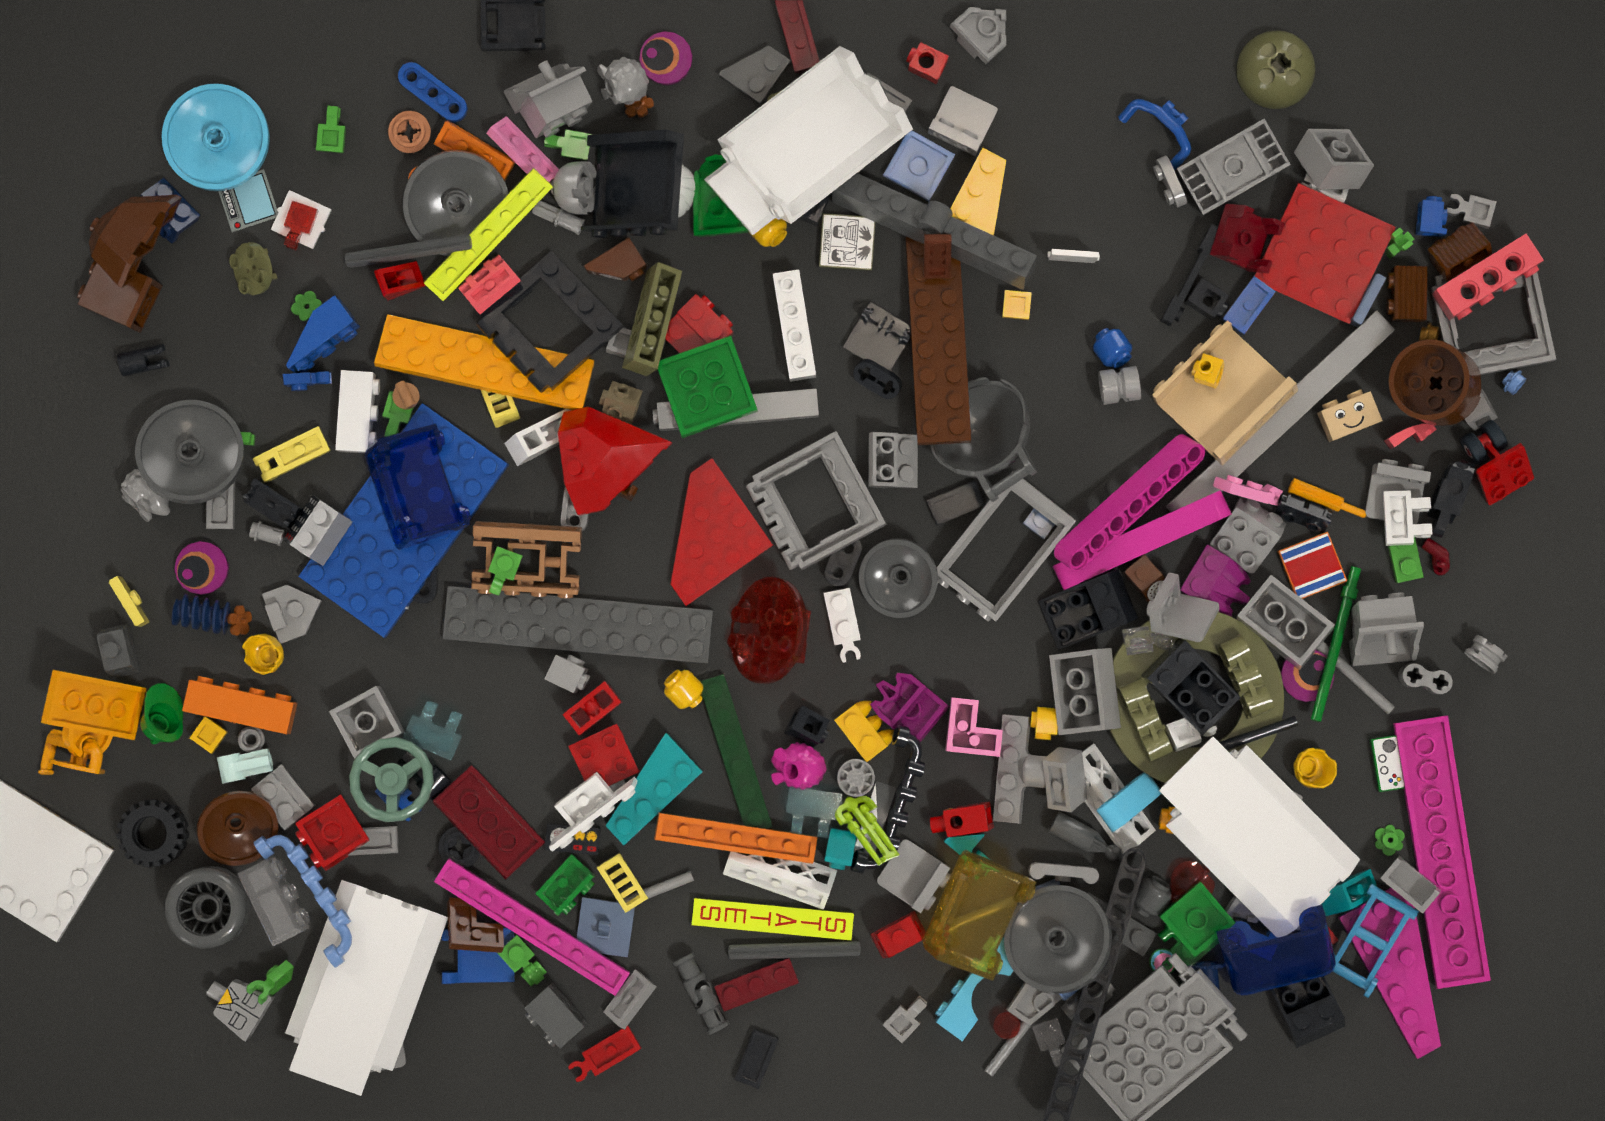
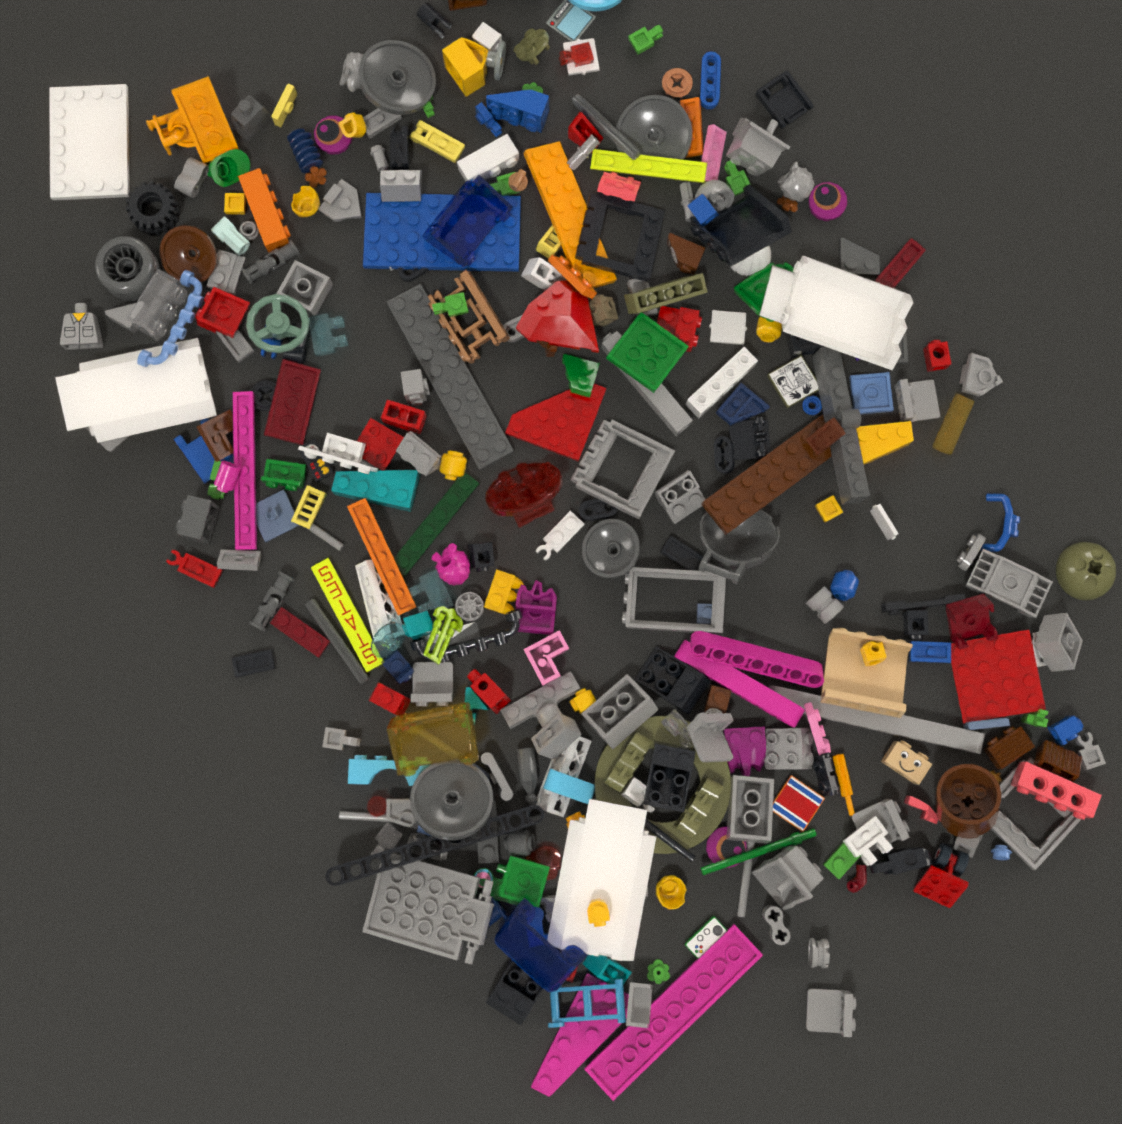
camera: 50 degrees right, 5 degrees down
bright green plate [246,960,294,1005] -> none
none -> light grey slope [105,301,149,334]
none -> light grey axle [174,157,209,198]
none -> dark pink brick [214,461,241,493]
none -> dark grey piece [241,240,300,285]
none -> yellow plate [339,112,366,138]
none -> clear light blue dish [371,622,405,658]
none -> dark blue bracket [381,649,414,684]
none -> light grey bracket [396,431,441,476]
none -> yellow piece [442,37,506,97]
none -> white panel [472,22,502,52]
none -> orange plate [548,255,597,299]
none -> green wing [562,354,600,397]
none -> light grey axle [567,134,600,170]
none -> yellow plate [587,899,610,927]
none -> blue panel [687,194,719,227]
none -> white piece [709,310,747,345]
none -> dark blue wing [716,383,770,426]
none -> blue plate [802,396,822,415]
none -> light grey bracket [806,988,856,1037]
none -> clear yellow plate [932,394,975,455]

